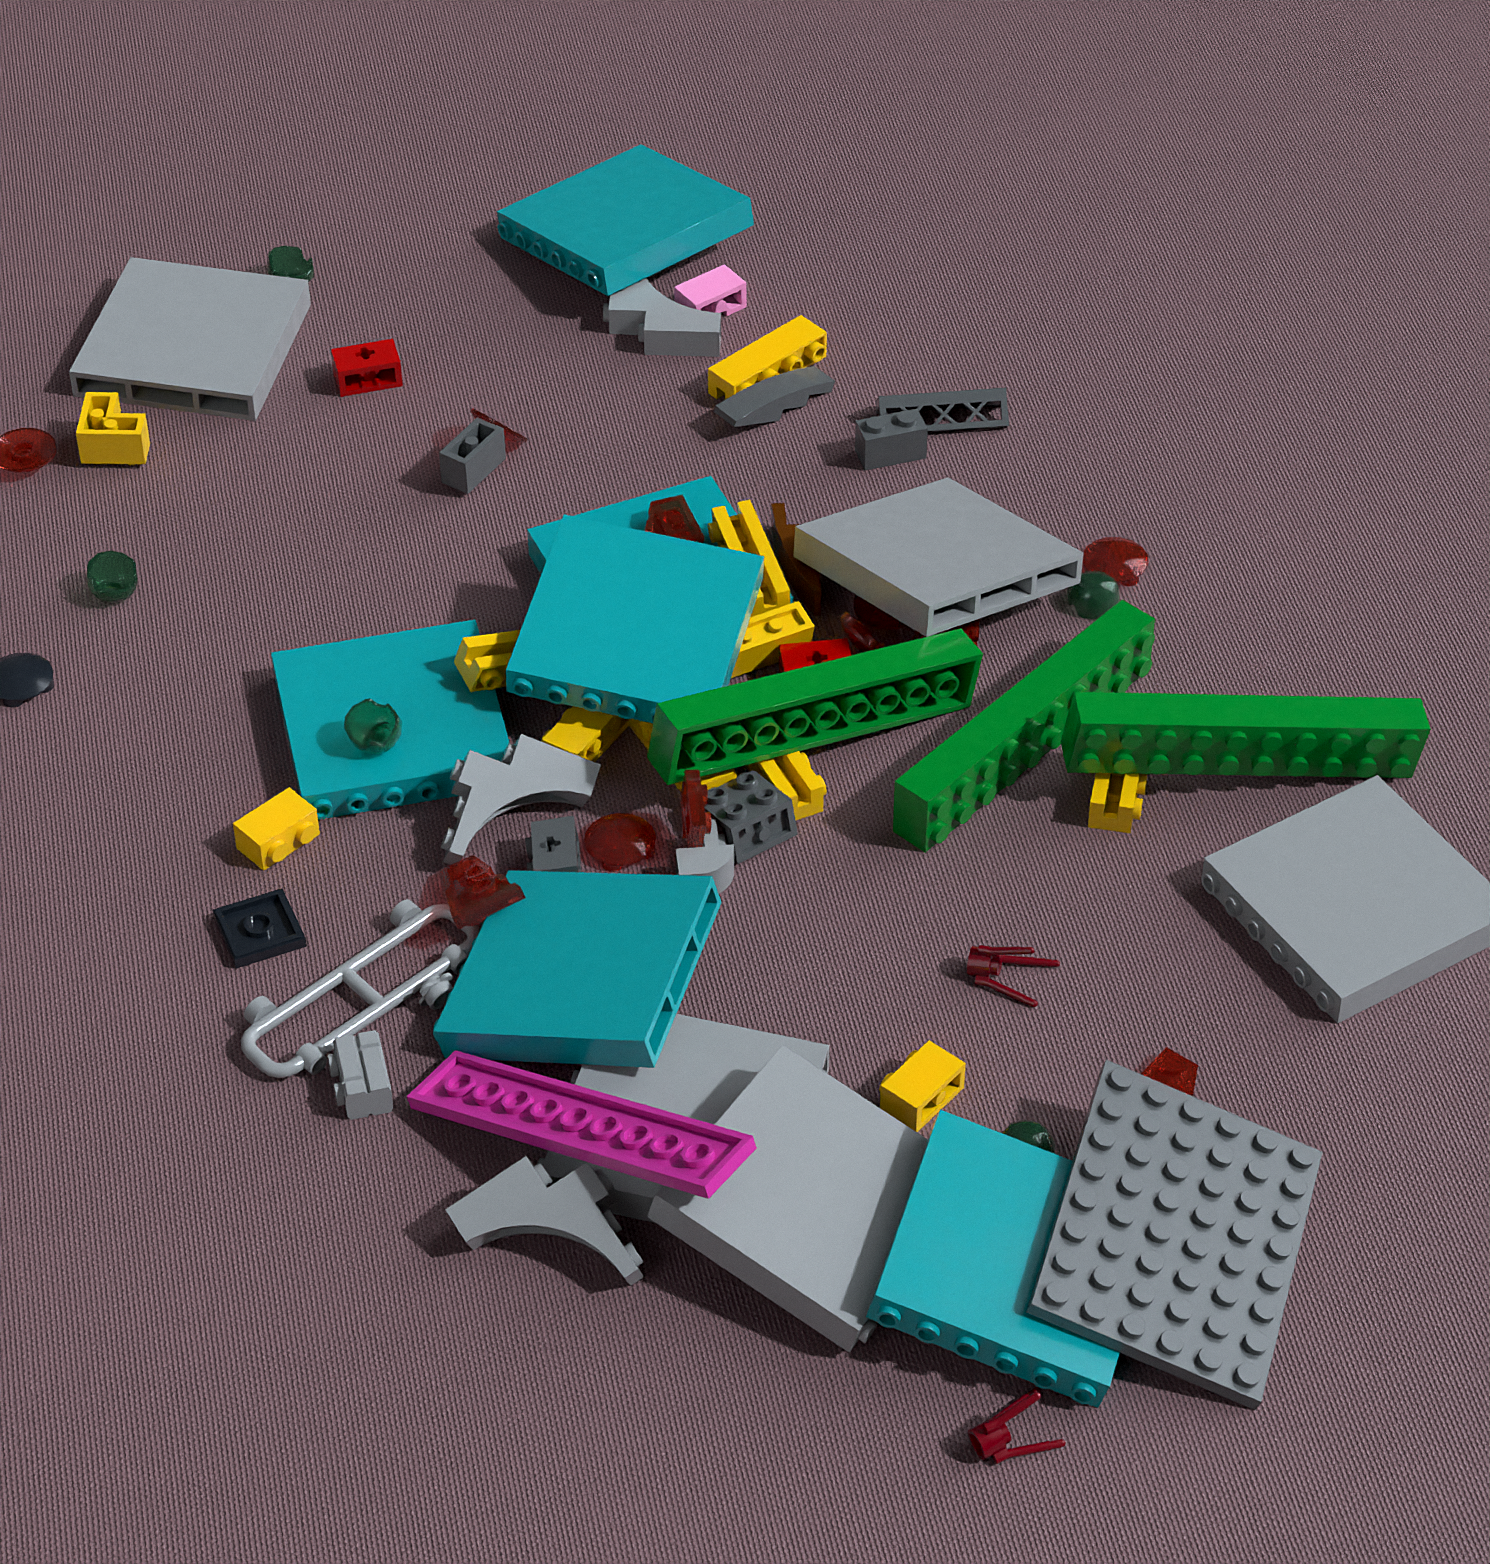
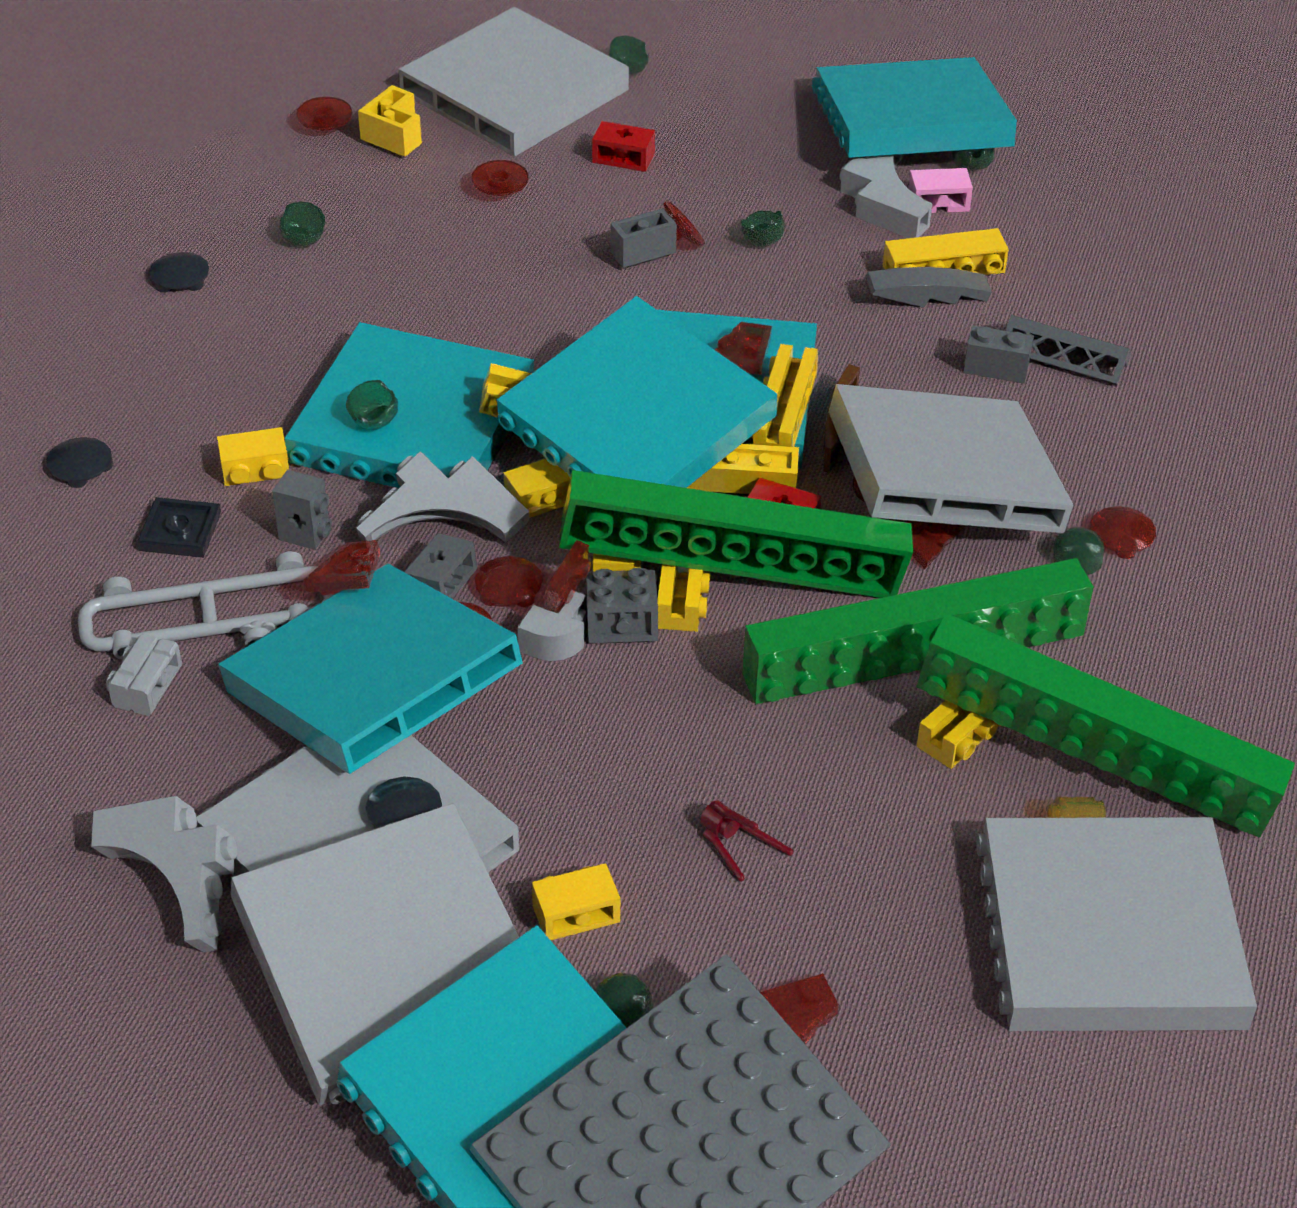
camera: 30 degrees right, 0 degrees up
dark pink plate [406,1050,757,1199] -> none
clear red dish [838,611,886,653] -> none
none -> black dish [46,437,113,488]
none -> dark grey brick [272,469,332,550]
none -> black dish [365,776,442,829]
none -> clear red dish [472,160,529,196]
none -> clear green hair [741,210,785,247]
none -> clear green hair [951,148,995,171]
none -> clear yellow brick [1048,797,1106,818]

